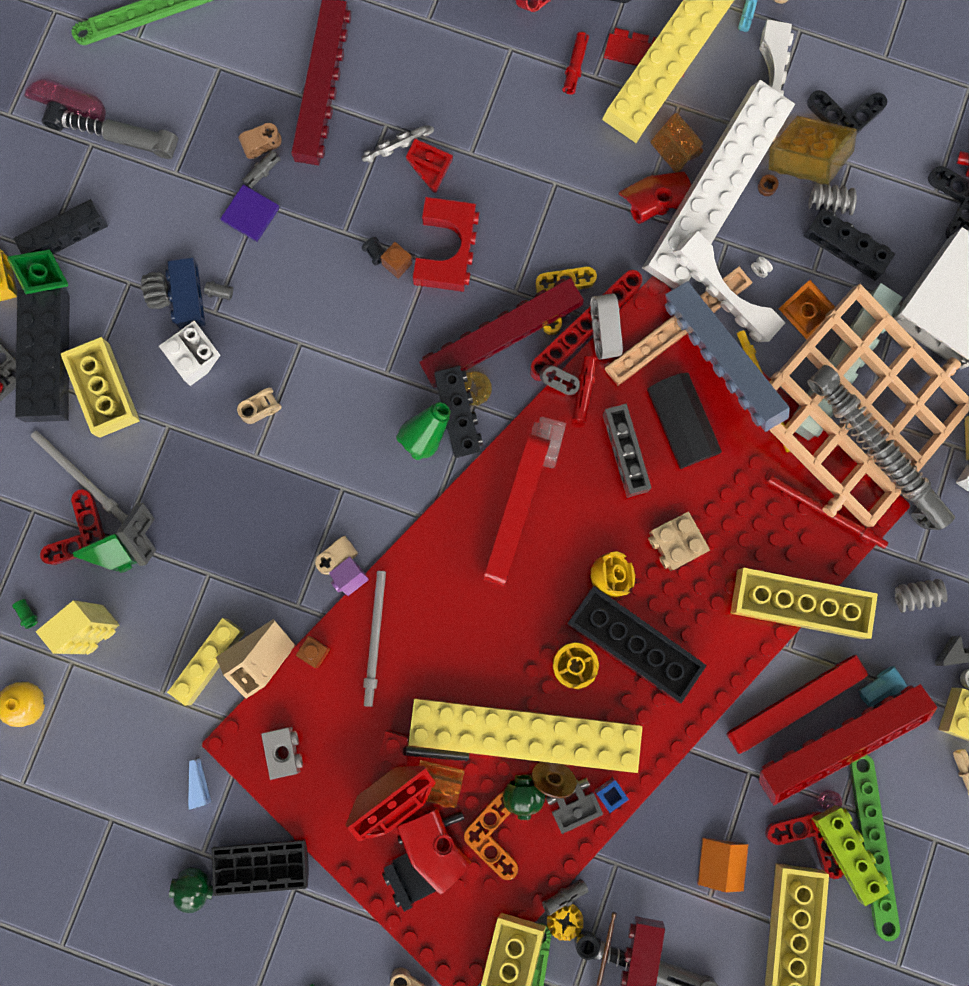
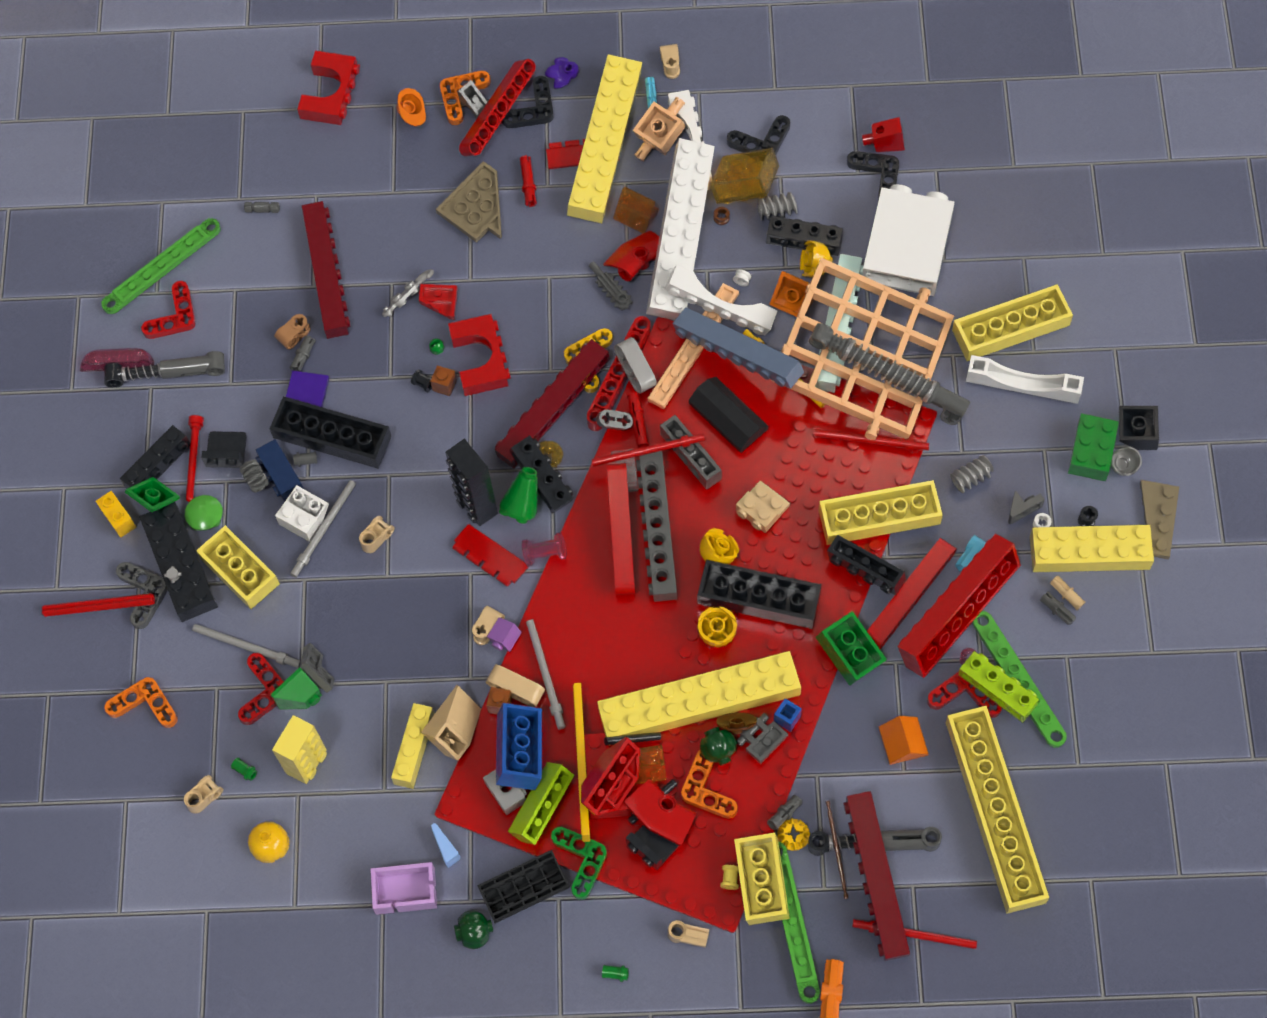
camera: 15 degrees left, 15 degrees down
none -> red beam [141,281,196,339]
none -> light grey piece [164,566,182,583]
none -> bright green dish [185,495,223,530]
none -> red piece [186,415,204,502]
none -> black bracket [201,431,247,468]
none -> black brick [269,396,391,469]
none -> light grey bar [290,480,356,578]
none -> lavender piece [371,862,437,915]
none -> green hinge [429,338,444,355]
none -> dark tan wing [436,161,502,243]
none -> black brick [445,438,498,526]
none -> red windscreen [452,524,529,587]
none -> tan beam [486,664,545,708]
none -> blue brick [496,703,542,790]
none -> lime brick [508,762,574,845]
none -> clear pink piece [522,532,567,566]
none -> green beam [551,827,607,900]
none -> yellow tile [573,683,590,842]
none -> dark grey piece [589,261,633,310]
none -> red bar [591,433,705,467]
none -> light nougat brick [633,97,686,162]
none -> dark grey brick [636,451,677,602]
none -> light yellow bush [720,865,739,890]
none -> yellow cylinder [800,240,833,278]
none -> green brick [815,611,887,686]
none -> black brick [827,535,906,596]
none -> dark grey axle [1040,591,1076,625]

